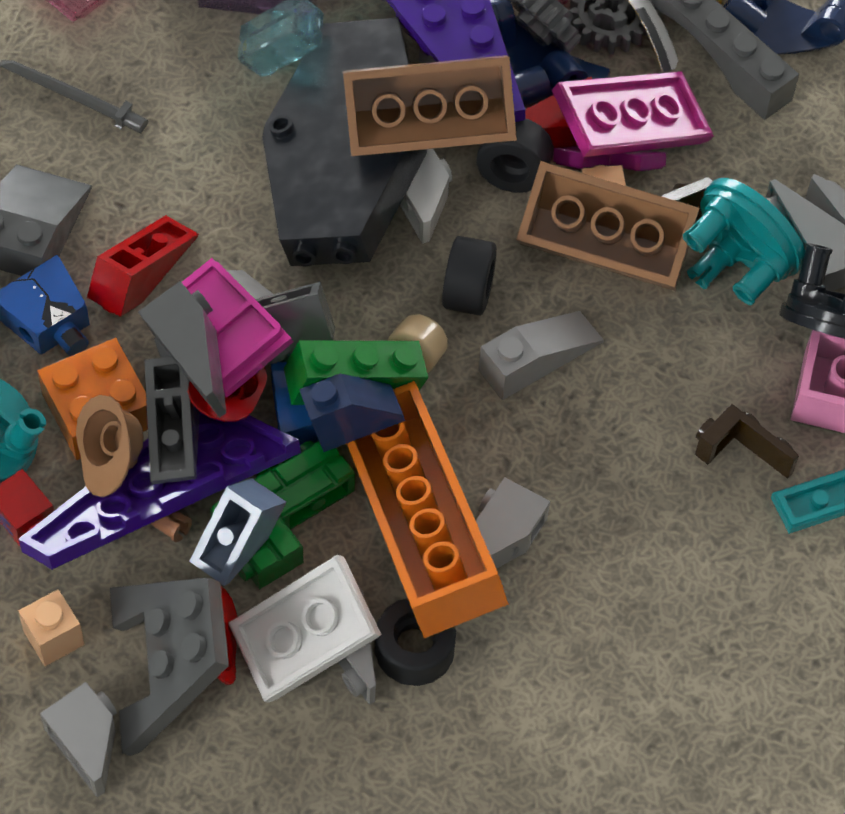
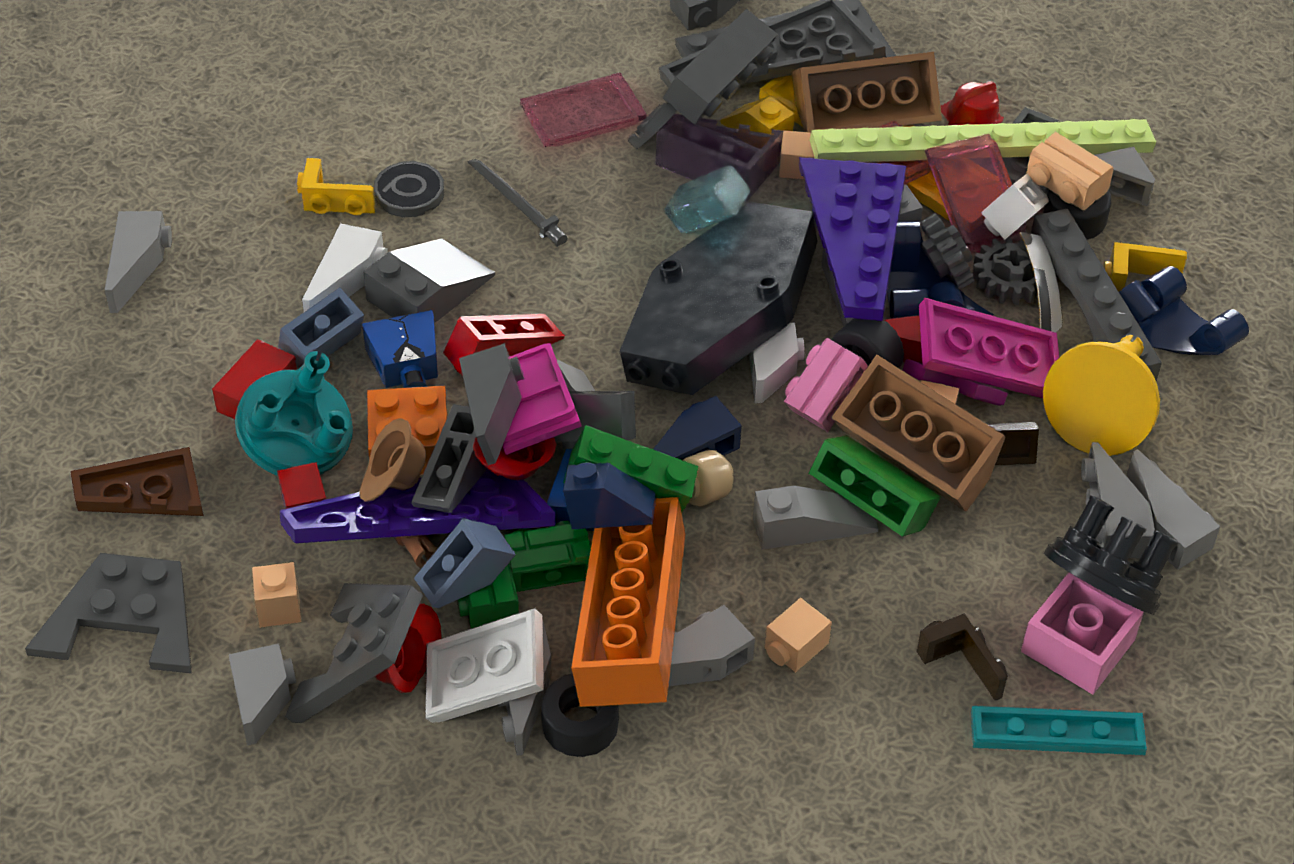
camera: 25 degrees right, 10 degrees down
medium nougat slope [343,55,517,156] -> none
black tyre [442,236,497,315] -> none
teal piece [683,177,805,305] -> none
none -> dark blue slope [653,396,742,460]
none -> light nougat brick [765,598,832,673]
none -> bright pink brick [784,338,868,432]
none -> green brick [809,435,941,537]
none -> yellow piece [1043,335,1160,456]

